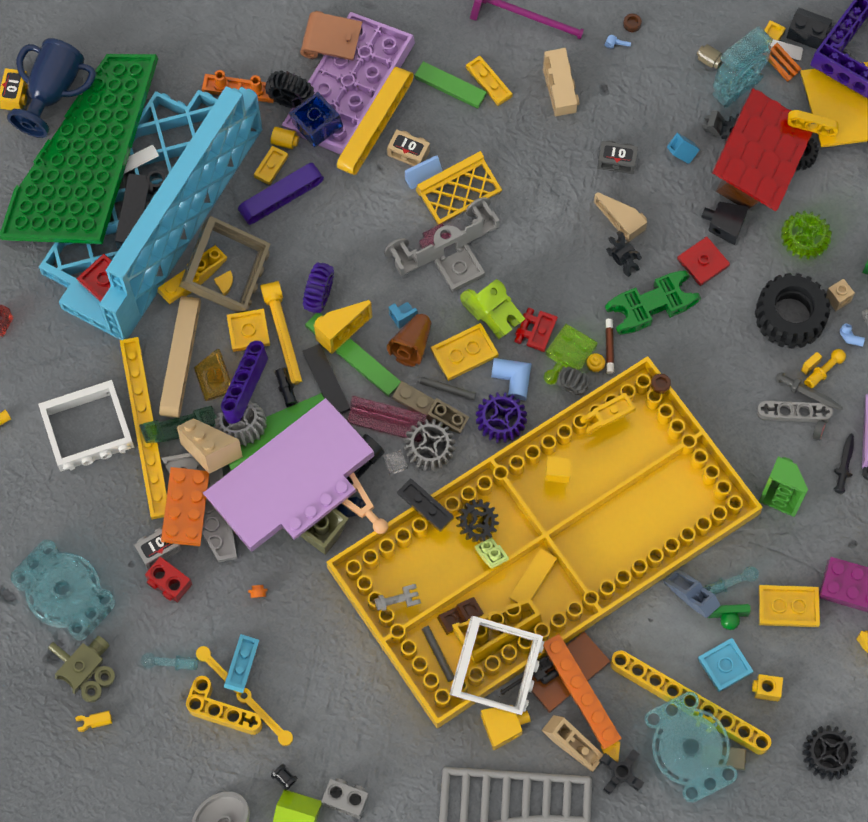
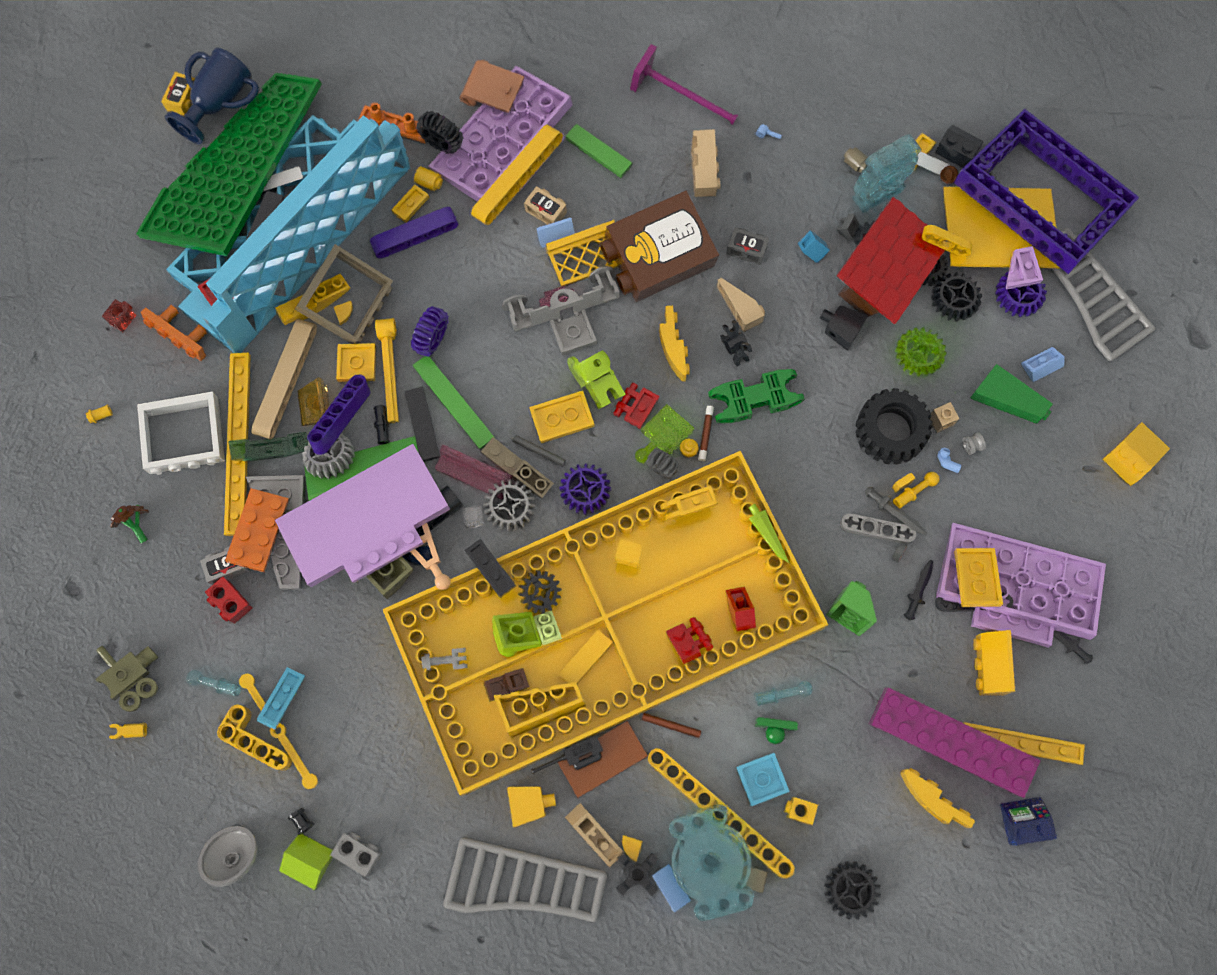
camera: 10 degrees right, 5 degrees up
clear light blue piece [10,540,116,641] -> none
tan wedge [177,418,243,474] -> none
orange plate [248,585,268,598] -> none
clear blue brick [289,92,343,148] -> none
yellow slope [314,300,372,354] -> none
dark orange cone [387,314,432,367] -> none
dark azure panel [388,302,418,328] -> none
dark grey bar [422,626,454,682] -> none
white window [449,616,544,715] -> none
yellow tile [465,56,513,106] -> none
light blue brick [491,358,532,401] -> none
orange plate [543,634,622,750] -> none
reddish brown tile [623,13,642,32] -> none
reddish brown tile [651,374,671,394] -> none
sand blue slope [663,569,721,618] -> none
red plate [677,236,730,286] -> none
yellow plate [758,585,820,627] -> none
orange tile [763,42,801,82] -> none
none -> plant [110,505,149,543]
none -> orange plate [140,305,207,361]
none -> lime slope [492,612,542,657]
none -> reddish brown brick [599,191,719,302]
none -> copper bar [642,713,701,738]
none -> light blue slope [652,864,691,912]
none -> yellow slope [659,306,690,381]
none -> red plate [666,617,714,664]
none -> red slope [726,586,756,631]
none -> lime bar [749,504,789,563]
none -> black gear [931,272,982,322]
none -> reddish brown plate [940,165,959,184]

